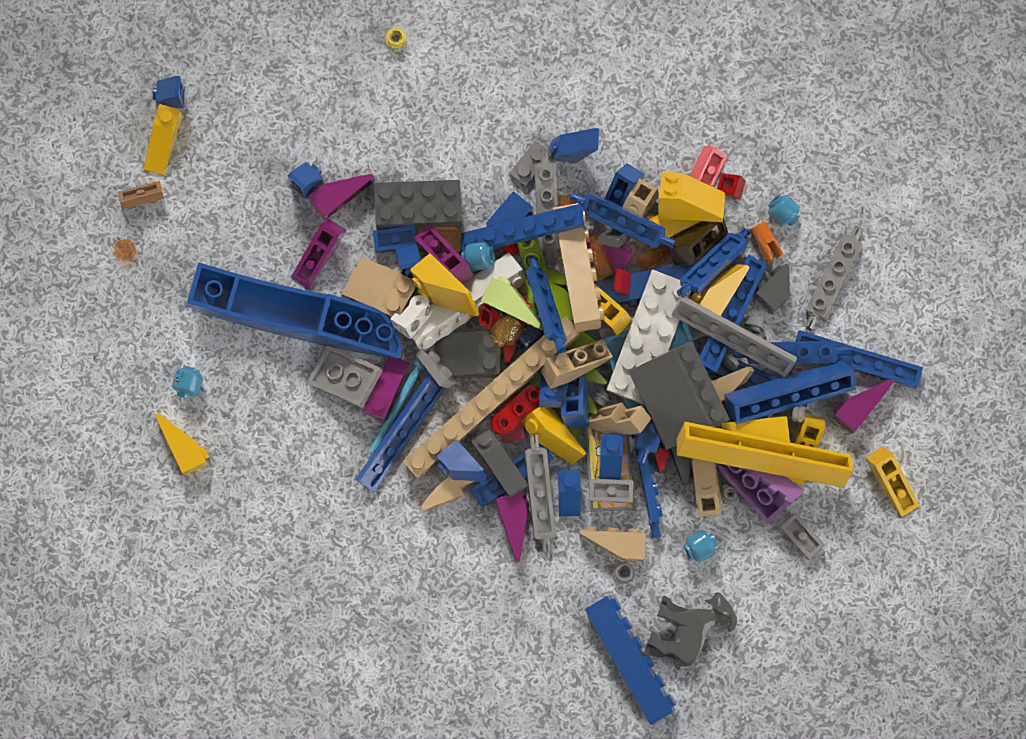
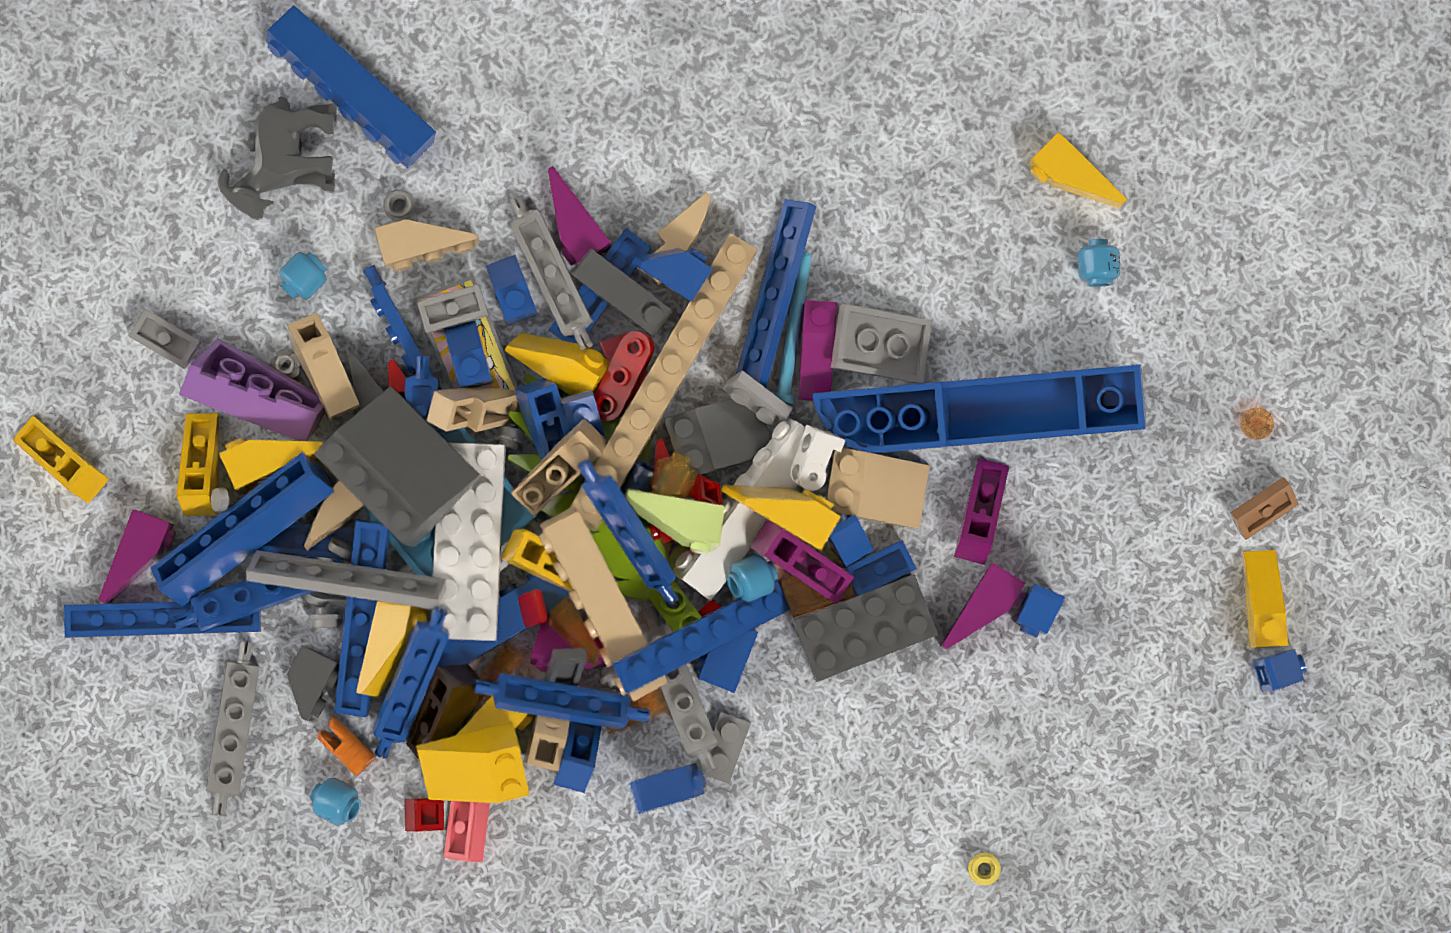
camera: 165 degrees right, 5 degrees up
yellow brick [677,422,853,488] -> none

